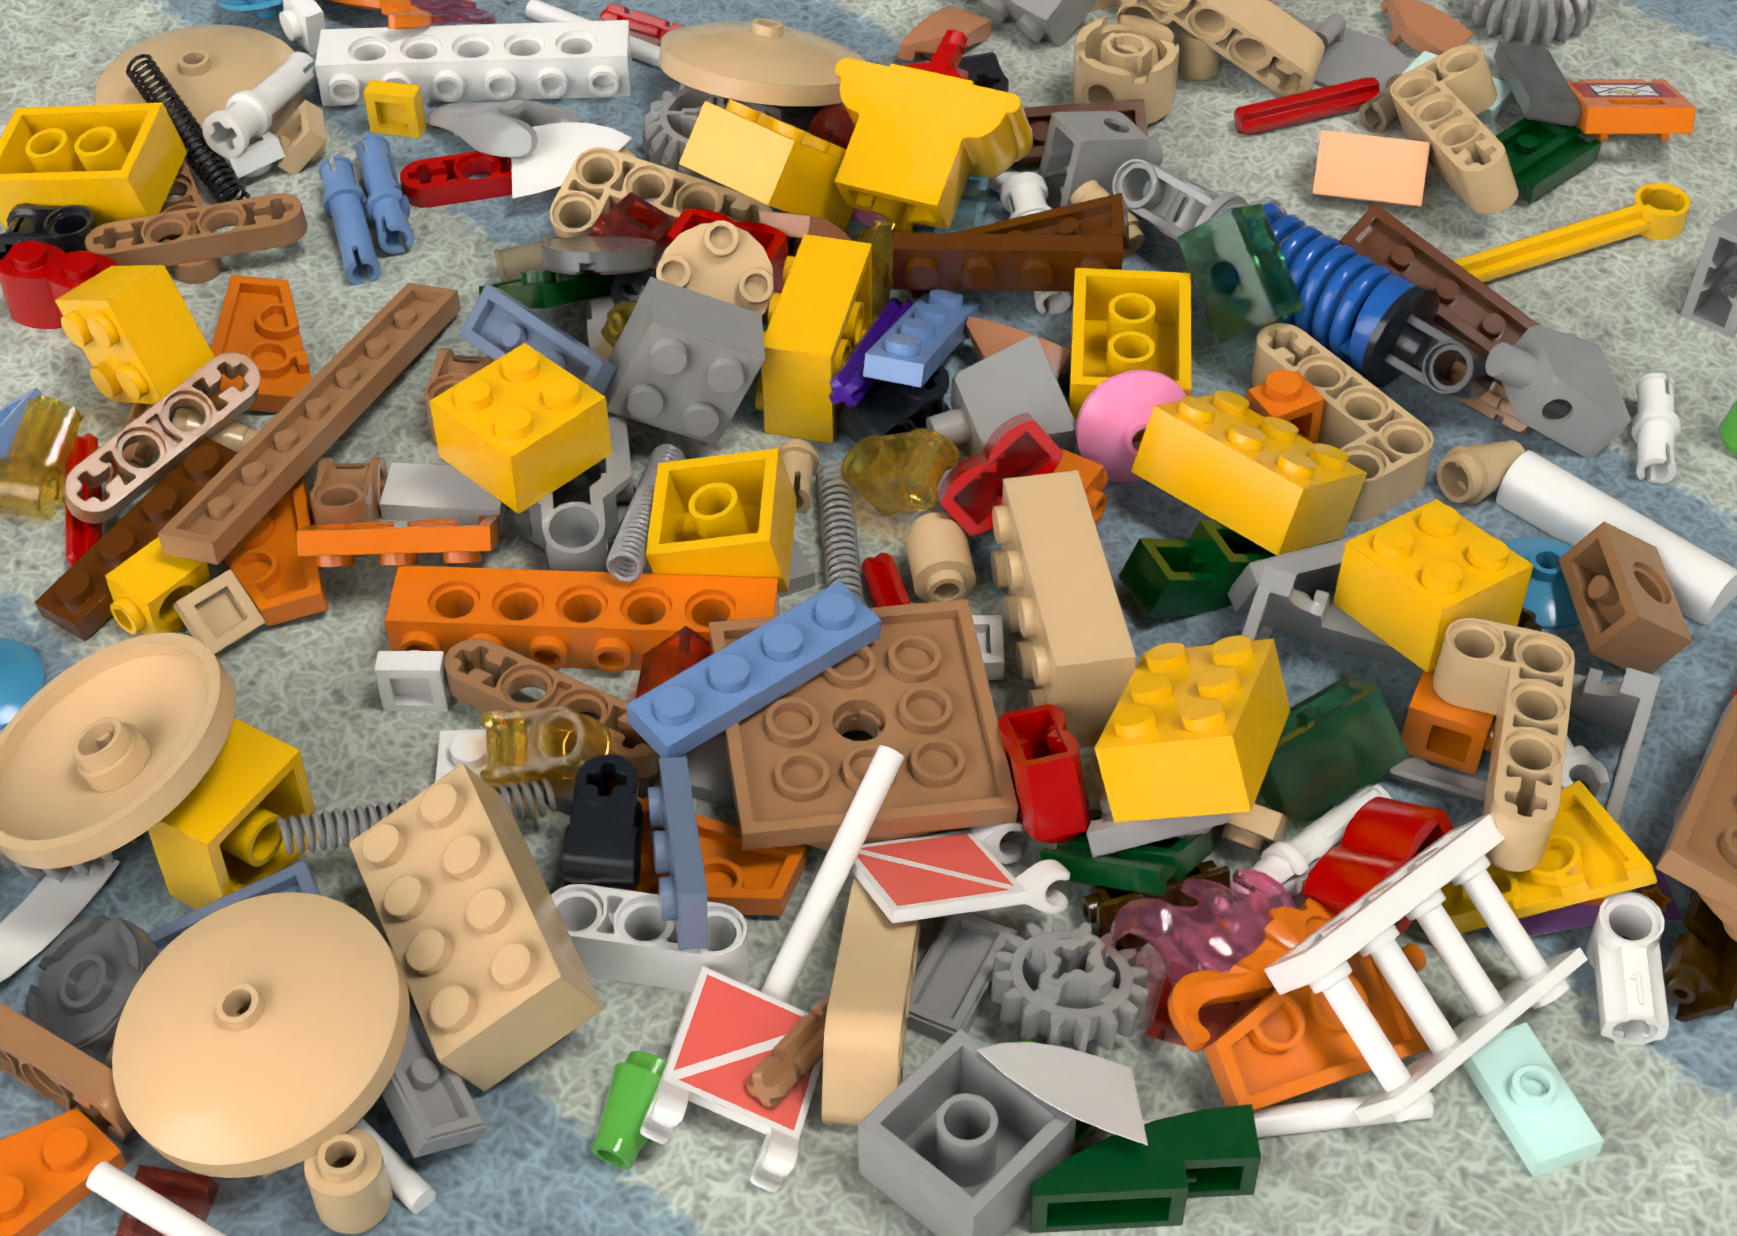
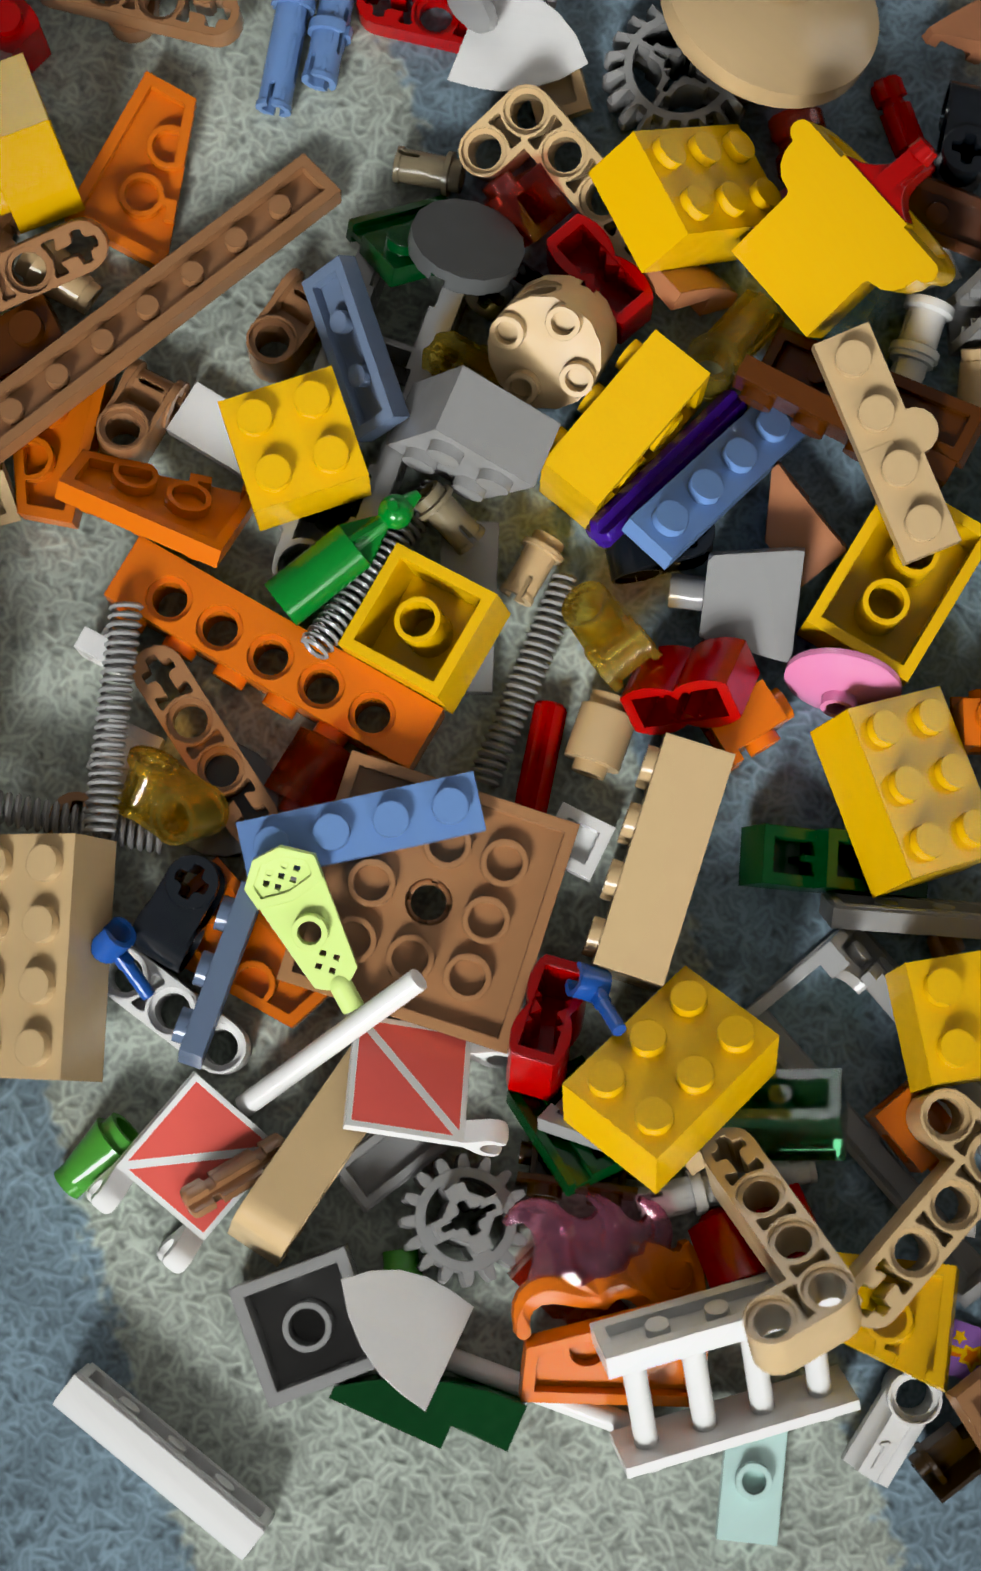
camera: 25 degrees right, 35 degrees up
none -> light grey piece [82,601,144,833]
none -> blue hand [91,917,155,1001]
none -> yellowish green piece [244,845,364,1014]
none -> green wheel [263,490,422,626]
none -> dark tan pin [415,480,486,555]
none -> blue hand [565,961,627,1036]
none -> tan beam [702,1126,862,1375]
none -> tan hinge [811,322,961,566]

